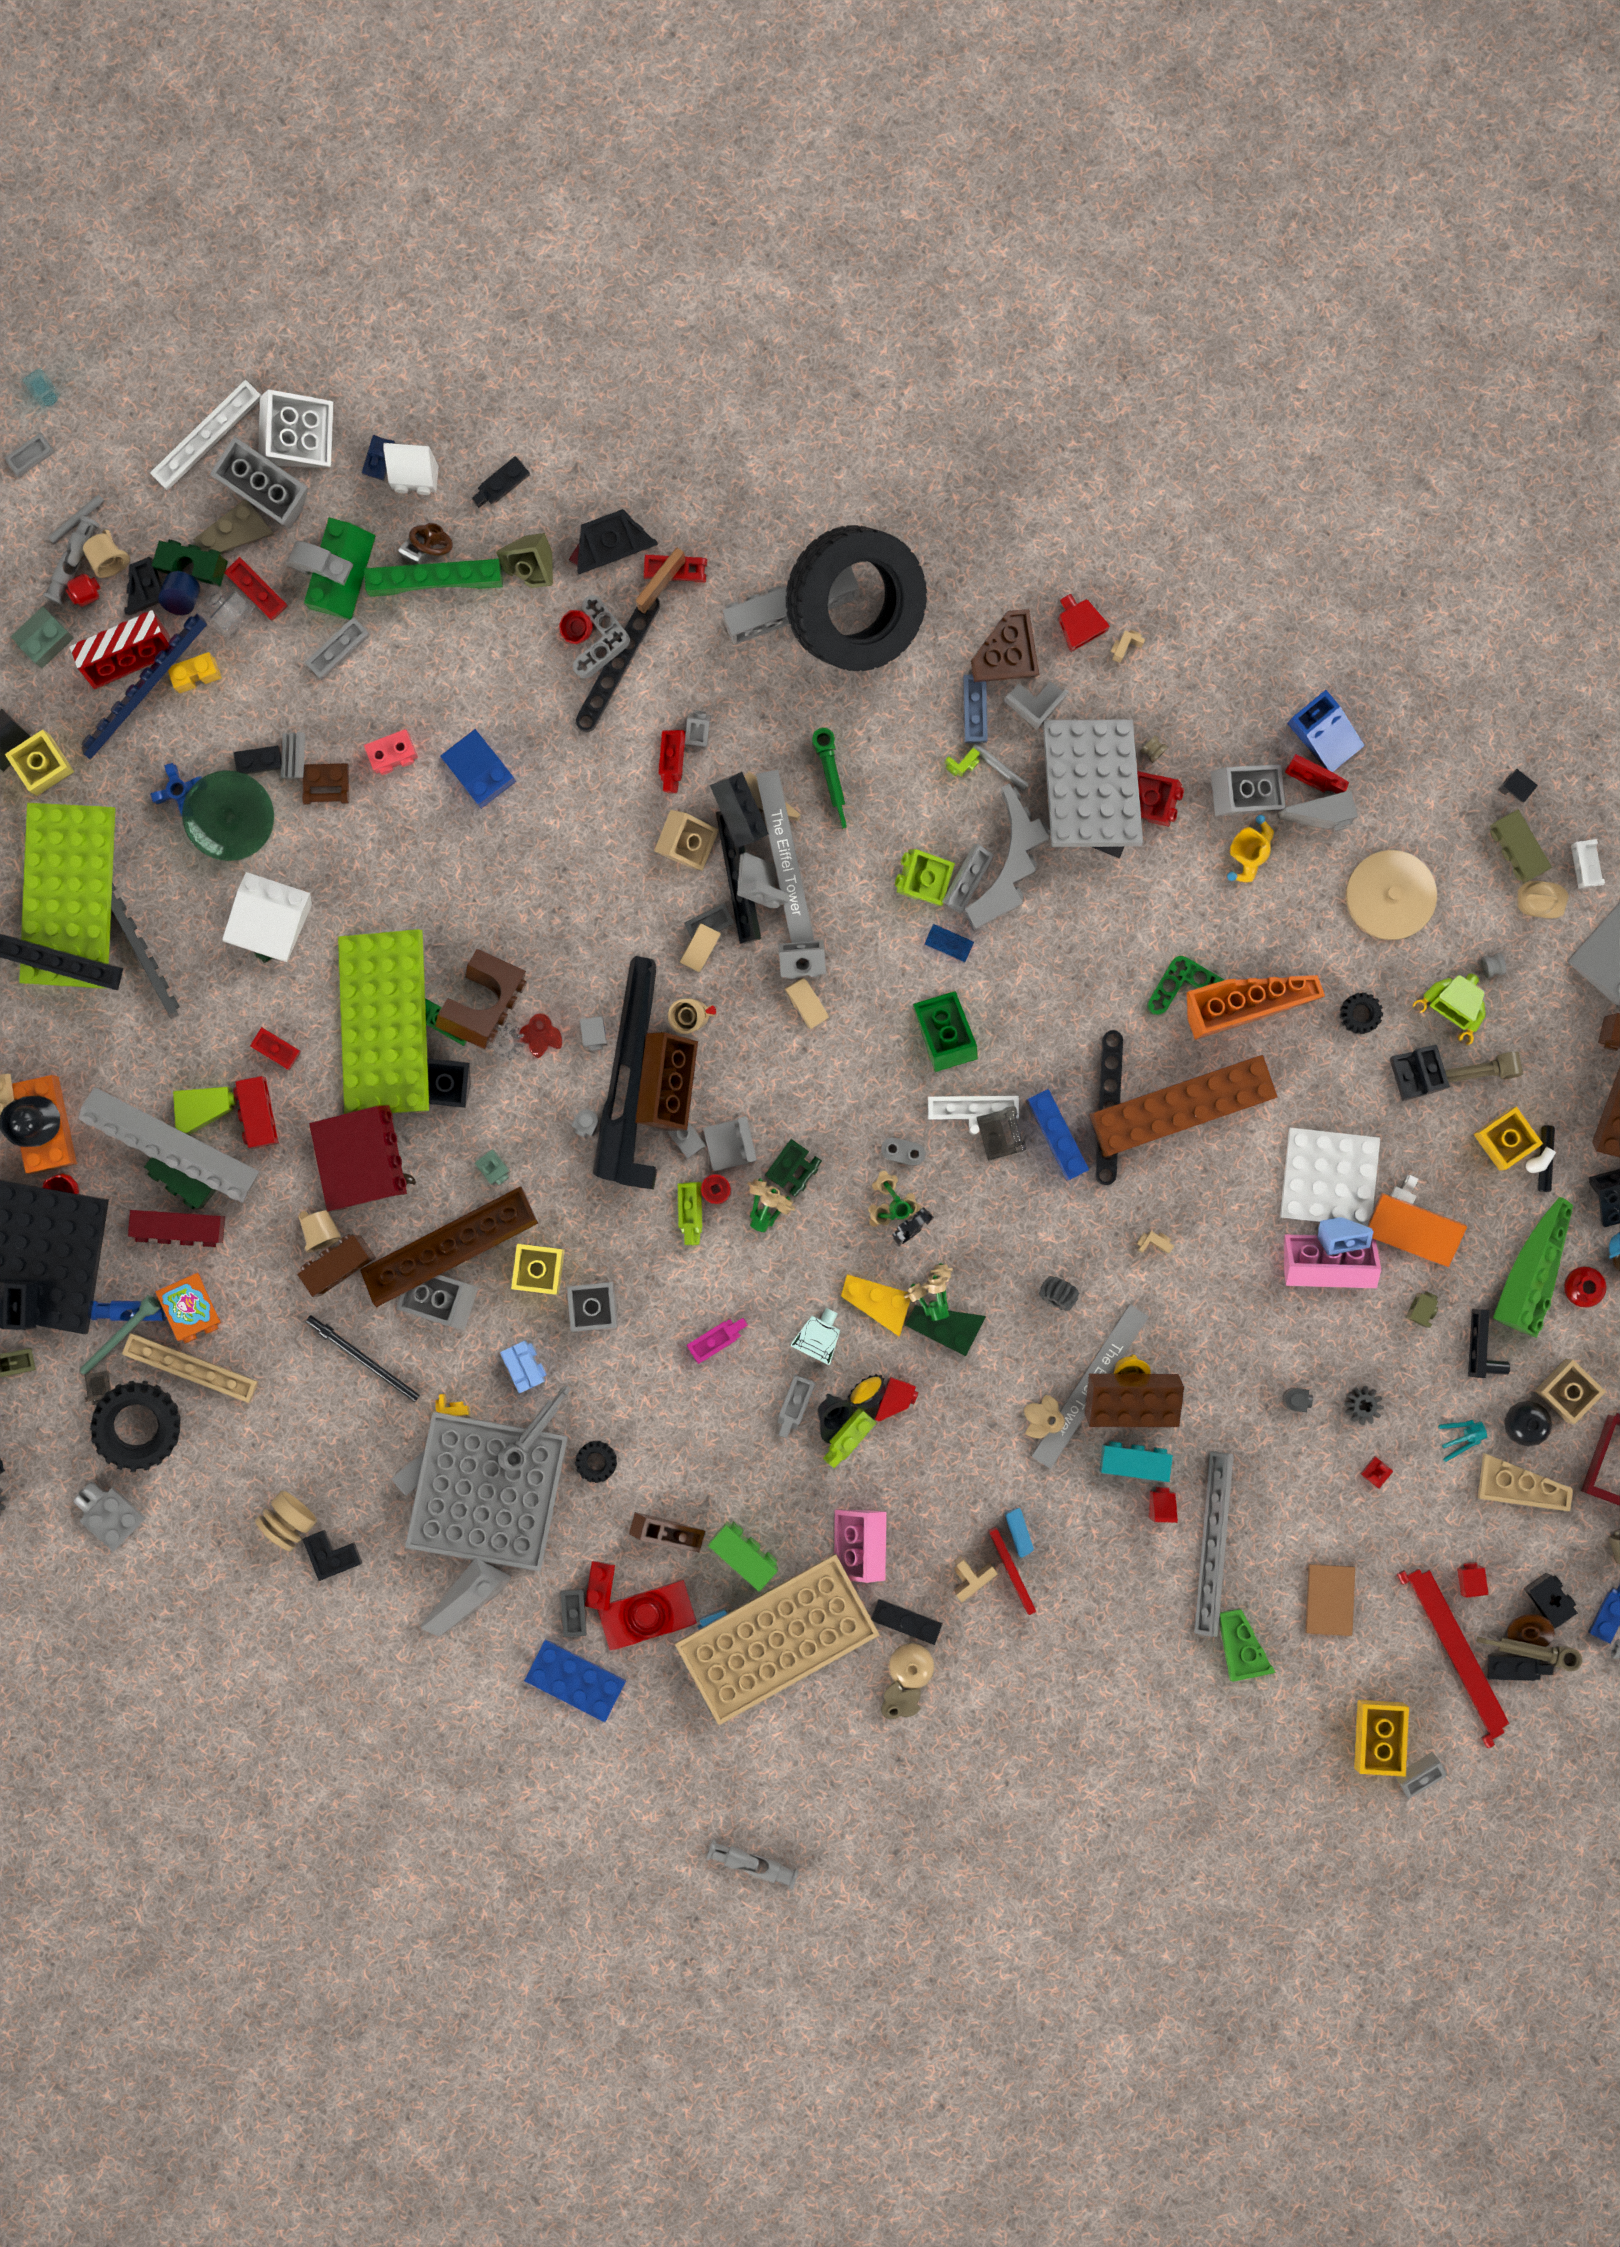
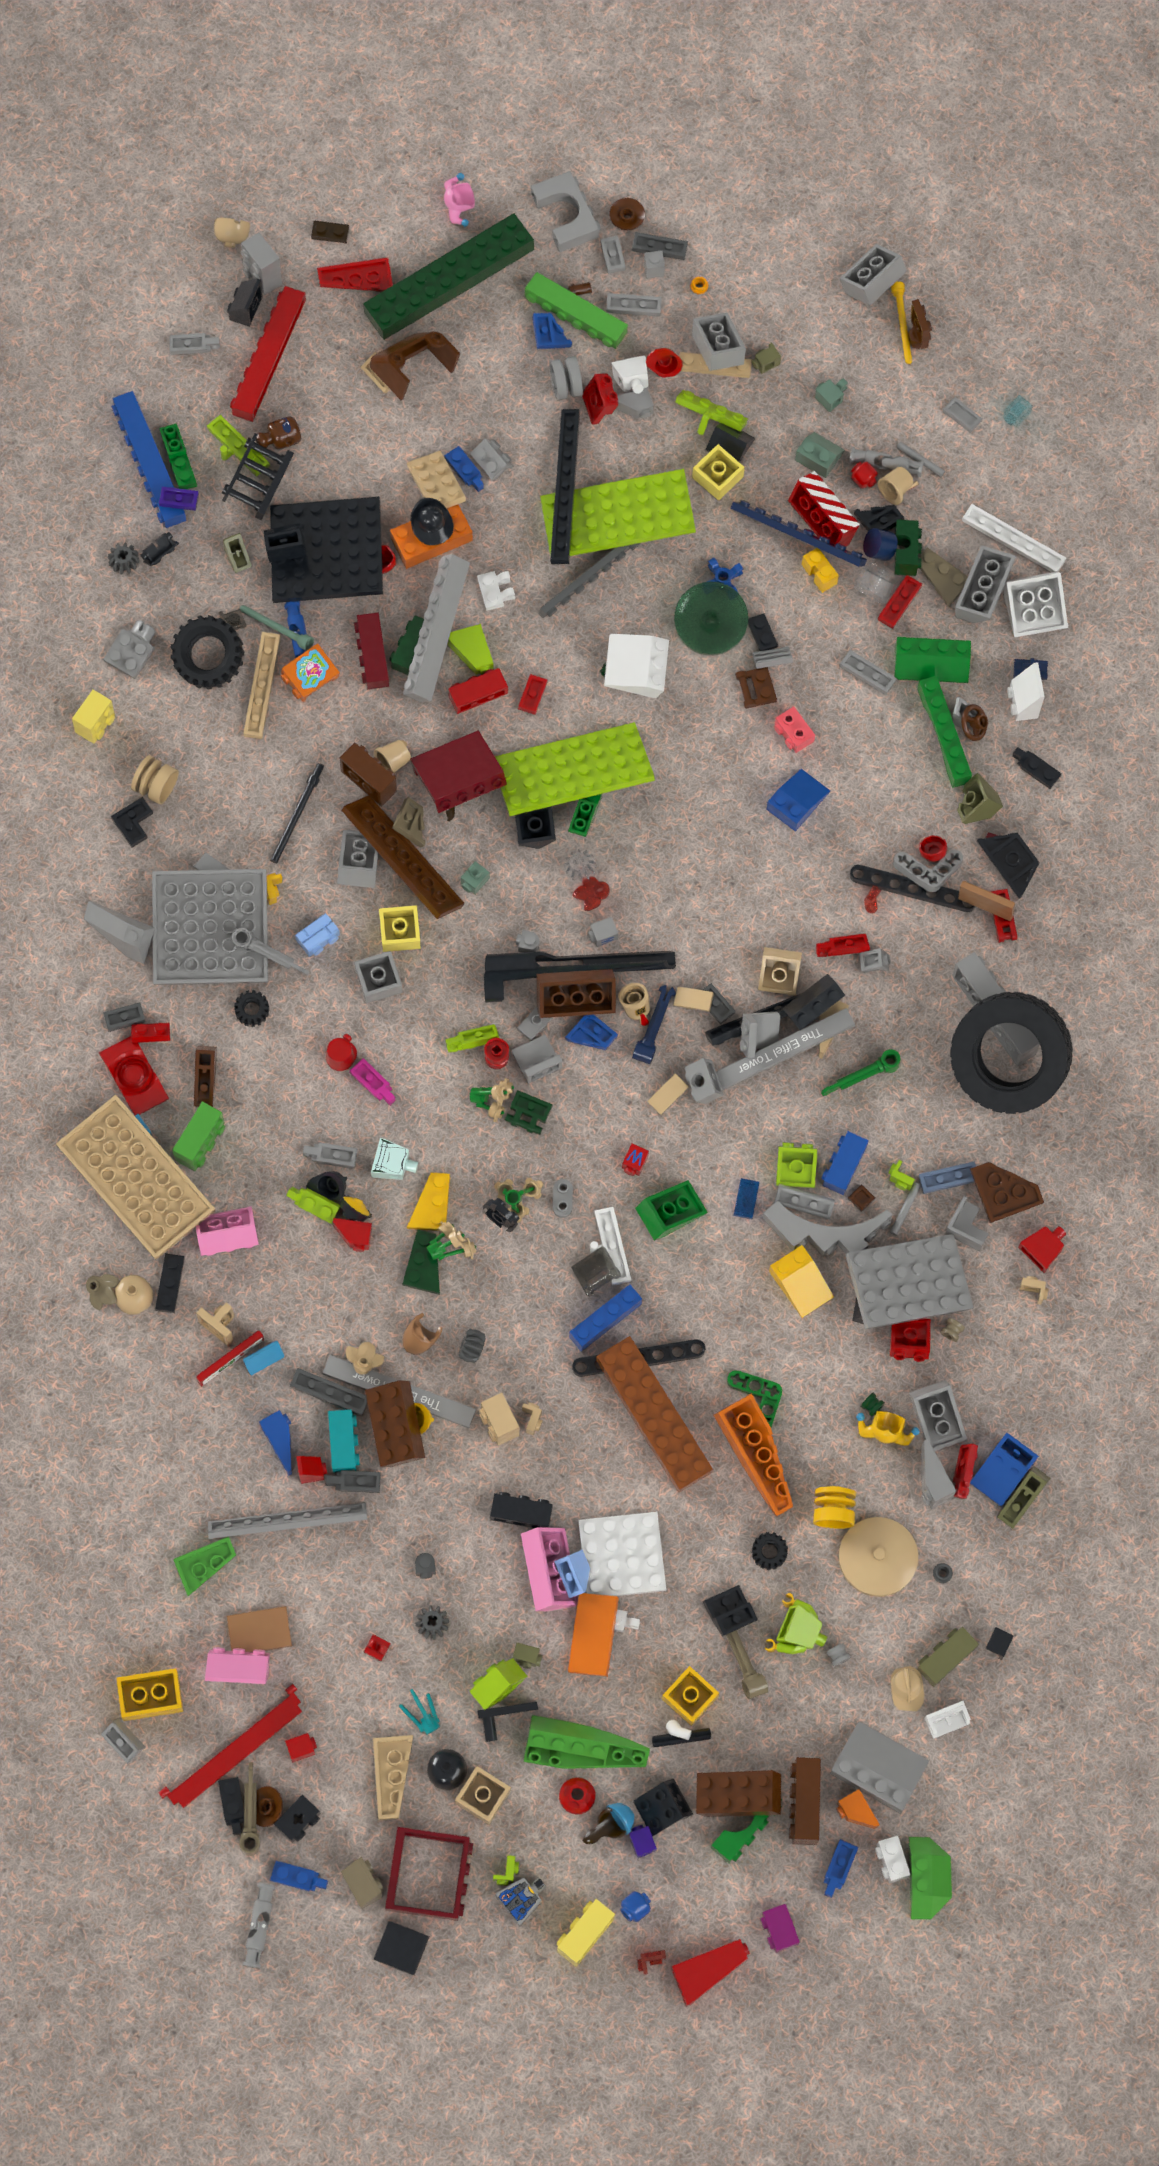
camera: 75 degrees right, 15 degrees down
light grey arch [286,541,353,585] -> none
reddish brown arch [436,949,527,1049] -> none
blue plate [524,1639,626,1722] -> none
none -> light yellow brick [72,690,115,744]
none -> bright pink slope [205,1647,270,1684]
none -> blue slope [259,1410,292,1475]
none -> dark grey plate [290,1368,368,1416]
none -> dark grey hinge [325,1470,381,1493]
none -> red hat [326,1034,357,1071]
none -> dark tan wing [392,797,425,848]
none -> medium nougat piece [402,1313,442,1355]
none -> lime brick [469,1658,528,1710]
none -> white plate [477,571,515,611]
none -> tan brick [479,1393,519,1446]
none -> black brick [490,1492,553,1528]
none -> blue wing [565,1015,618,1050]
none -> red brick [622,1143,649,1176]
none -> dark blue piece [632,985,676,1065]
none -> yellow slope [769,1245,834,1318]
none -> yellow wheel [813,1486,856,1529]
none -> blue brick [821,1131,869,1196]
none -> reddish brown tile [848,1184,876,1212]
none -> dark green wheel [860,1392,885,1417]
none -> clear red arm [864,885,882,913]
none -> dark grey plate [933,1563,953,1583]
none -> olive slope [997,1467,1051,1529]

